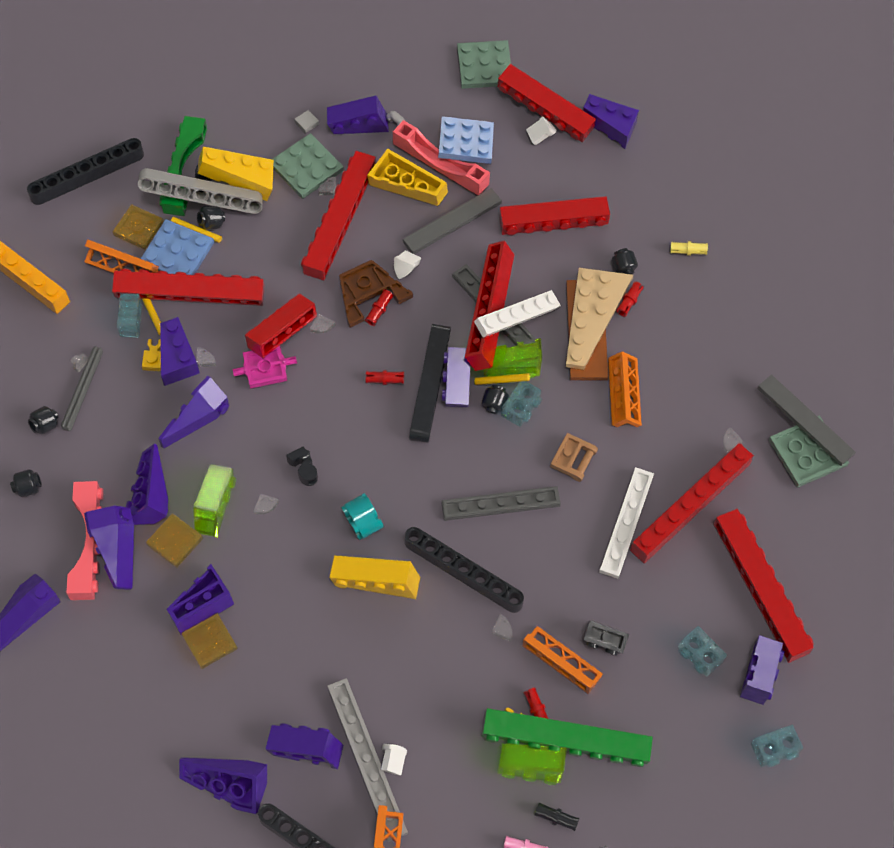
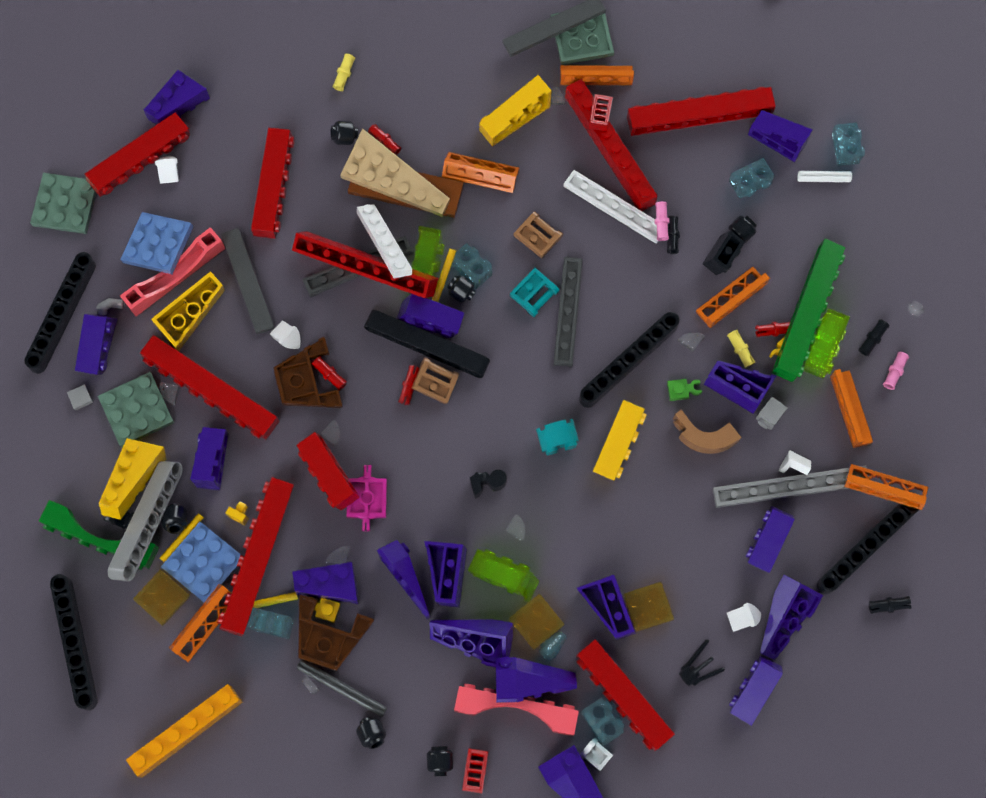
camera: 75 degrees left, 10 degrees up
none -> black beam [24,252,96,374]
none -> dark purple wedge [190,427,229,490]
none -> yellow tile [225,501,249,526]
none -> reddish brown wing [298,594,374,671]
none -> medium nougat plate [411,357,459,404]
none -> dark purple wedge [424,541,467,608]
none -> red slope [462,748,489,794]
none -> yellow wedge [479,75,552,147]
none -> teal plate [510,268,560,317]
none -> clear light blue cone [539,631,567,661]
none -> orange fence [560,65,634,86]
none -> red brick [576,639,675,751]
none -> clear light blue brick [580,697,625,747]
none -> white tile [580,738,613,771]
none -> red slope [589,94,613,132]
none -> bright pink pin [654,201,670,241]
none -> black pin [667,216,680,254]
none -> bright green plate [667,379,702,401]
none -> medium nougat arch [673,410,742,454]
none -> black plant [679,640,725,687]
none -> dark purple wedge [704,361,776,414]
none -> light yellow pin [727,330,756,368]
none -> white tile [727,603,761,632]
none -> black head [729,216,757,243]
none -> dark purple wedge [729,655,783,726]
none -> light grey brick [756,397,787,430]
none -> white axle [797,171,852,182]
none -> orange fence [830,369,873,448]

